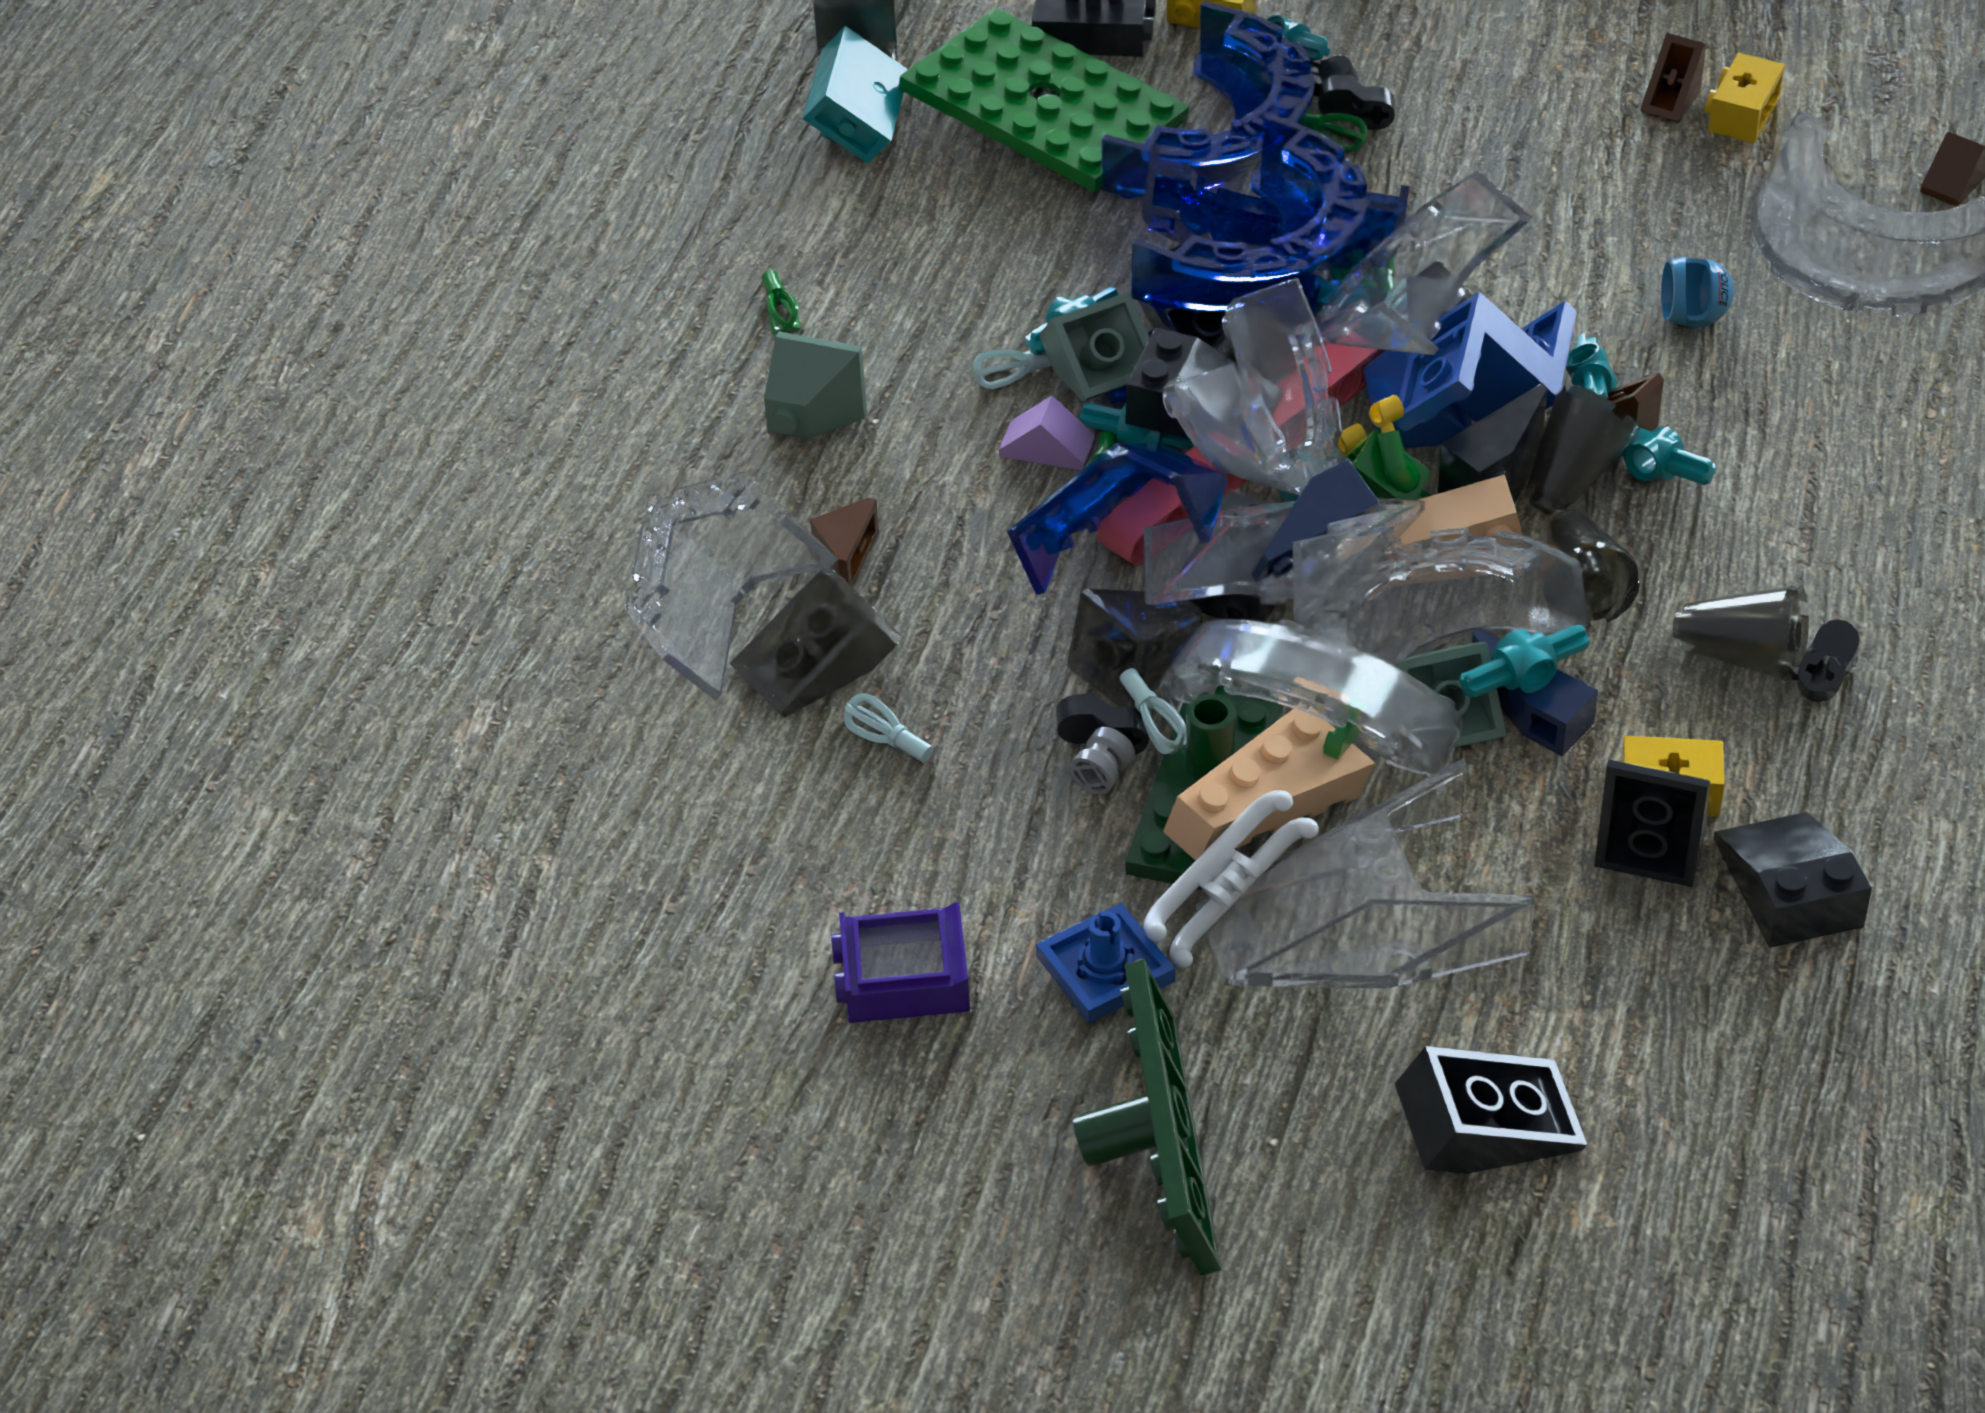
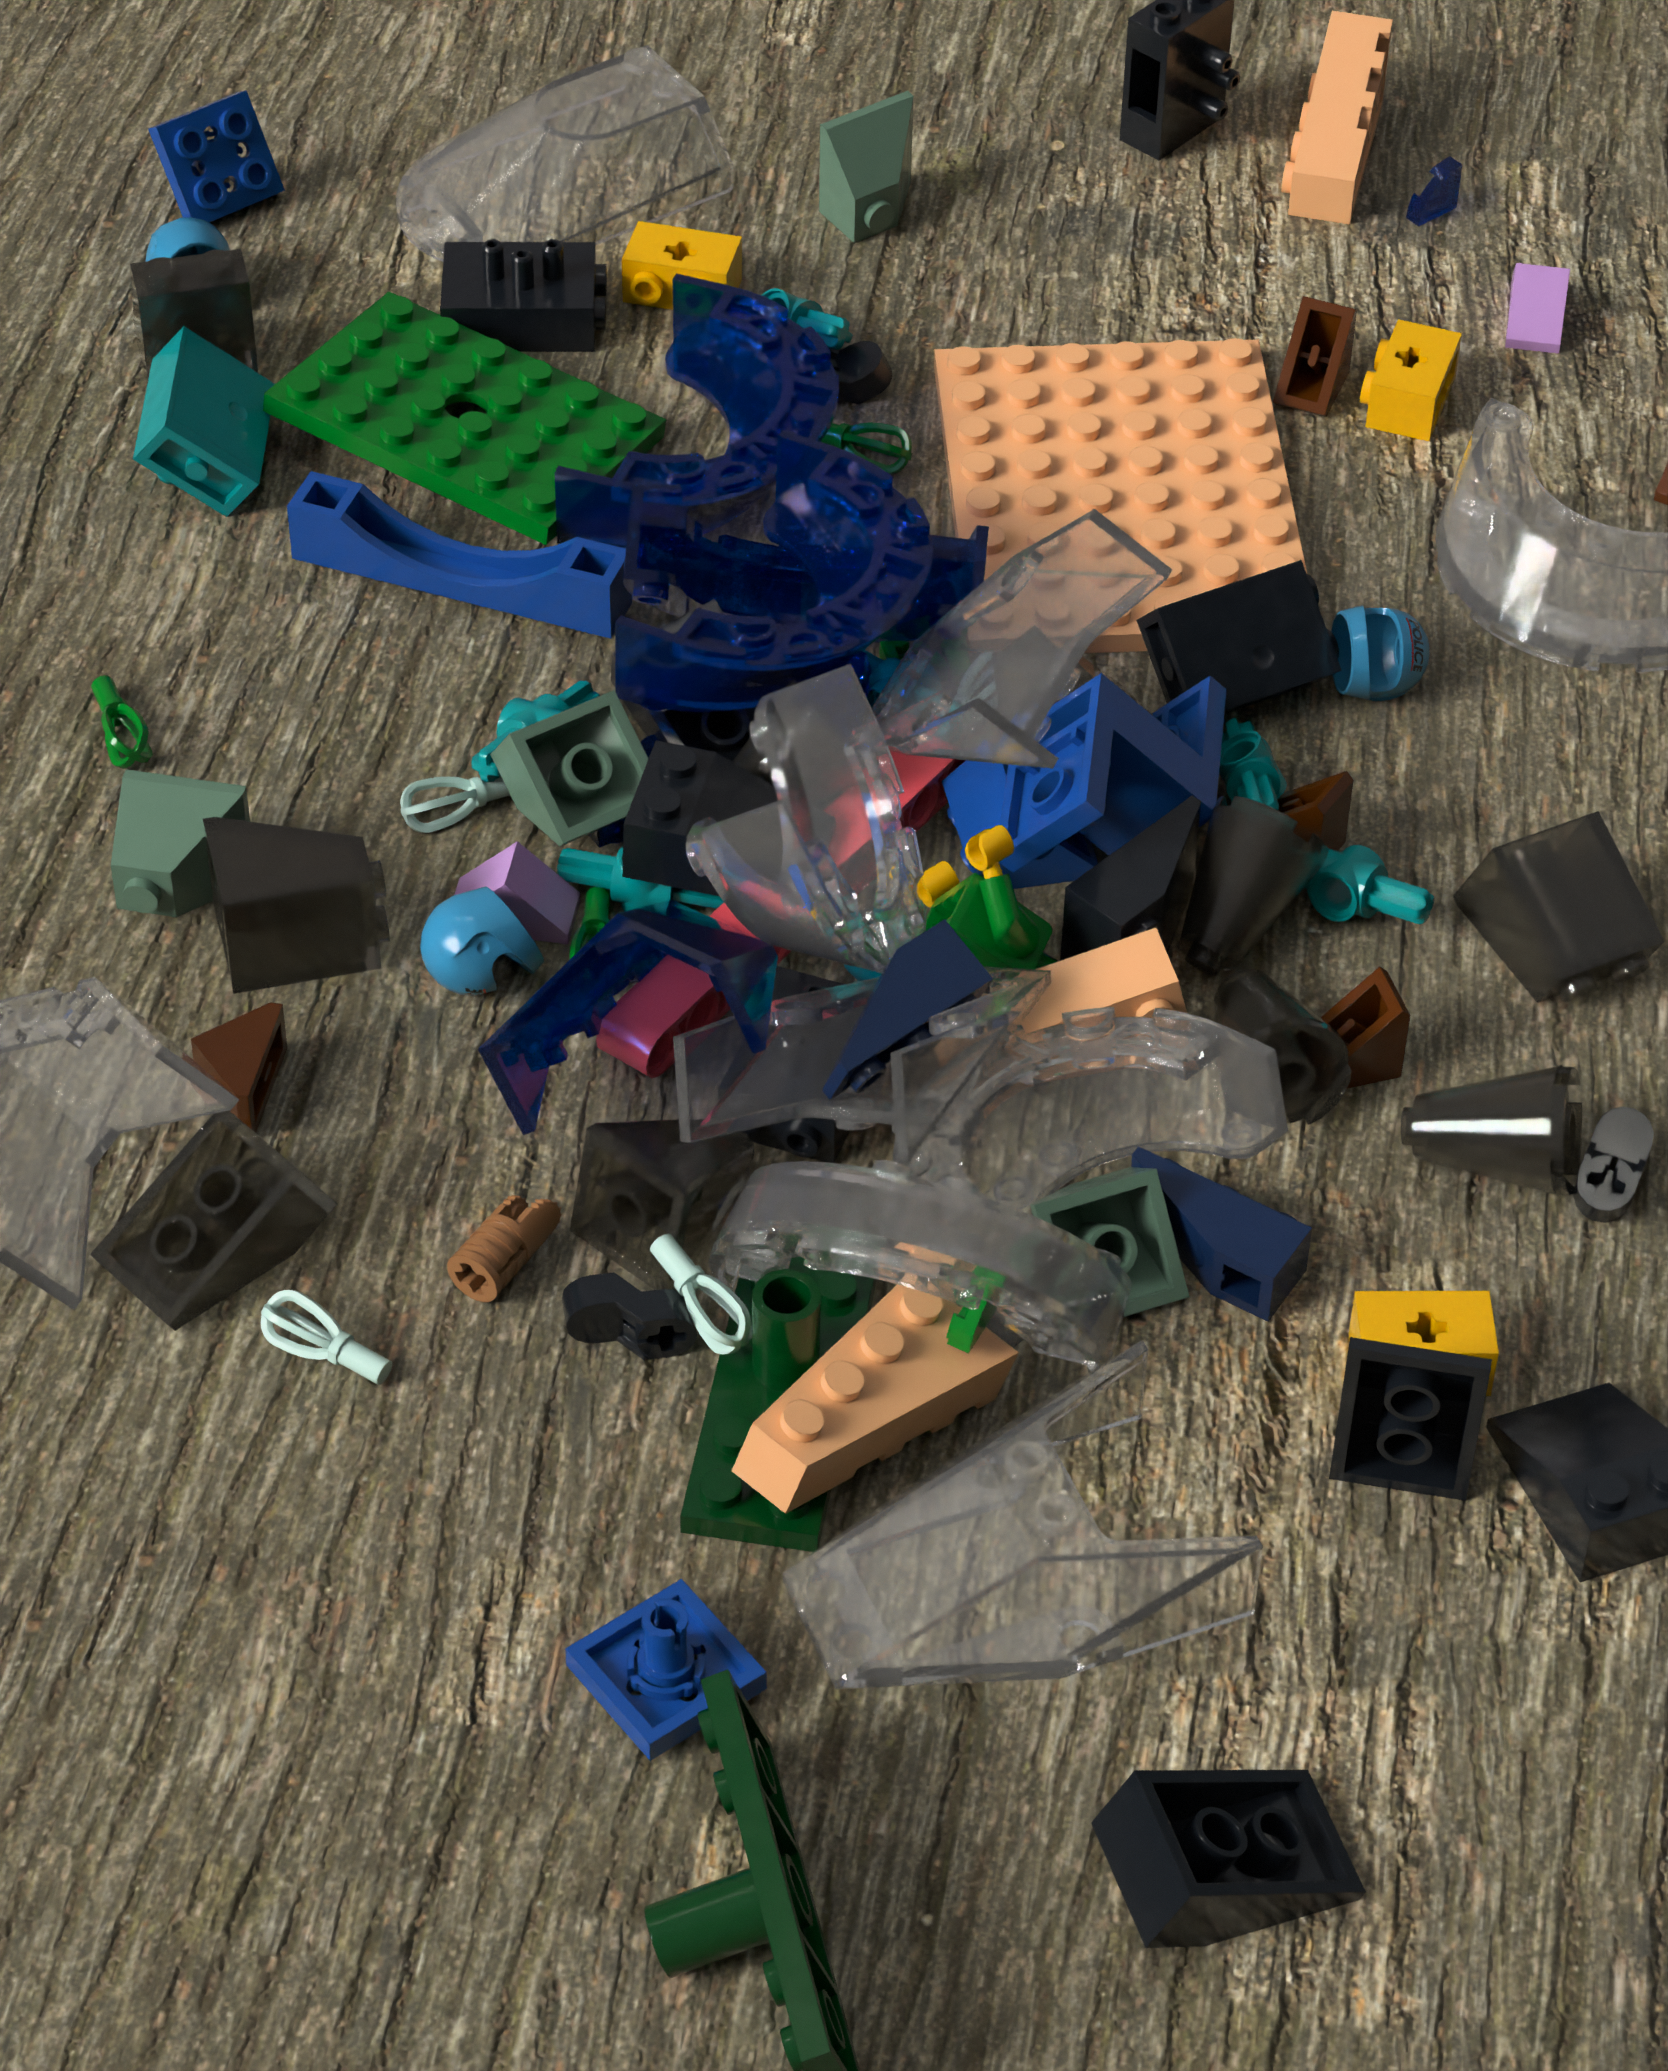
camera: 10 degrees left, 0 degrees up
dark purple window [831,902,970,1023] -> none
light grey wheel [1070,727,1135,795] -> none
white piece [1143,790,1319,969] -> none
black piece [1318,75,1395,130] -> none
teal axle [1459,625,1590,698] -> none
none -> clear smoke slope [203,817,390,994]
none -> blue arch [287,471,632,639]
none -> dark azure helmet [420,886,544,996]
none -> medium nougat hinge [447,1195,562,1302]
none -> light nougat plate [934,338,1307,657]
none -> black piece [1137,560,1342,714]
none -> reddish brown slope [1287,967,1411,1095]
none -> clear smoke slope [1453,811,1665,1003]
none -> lavender slope [1505,263,1570,354]

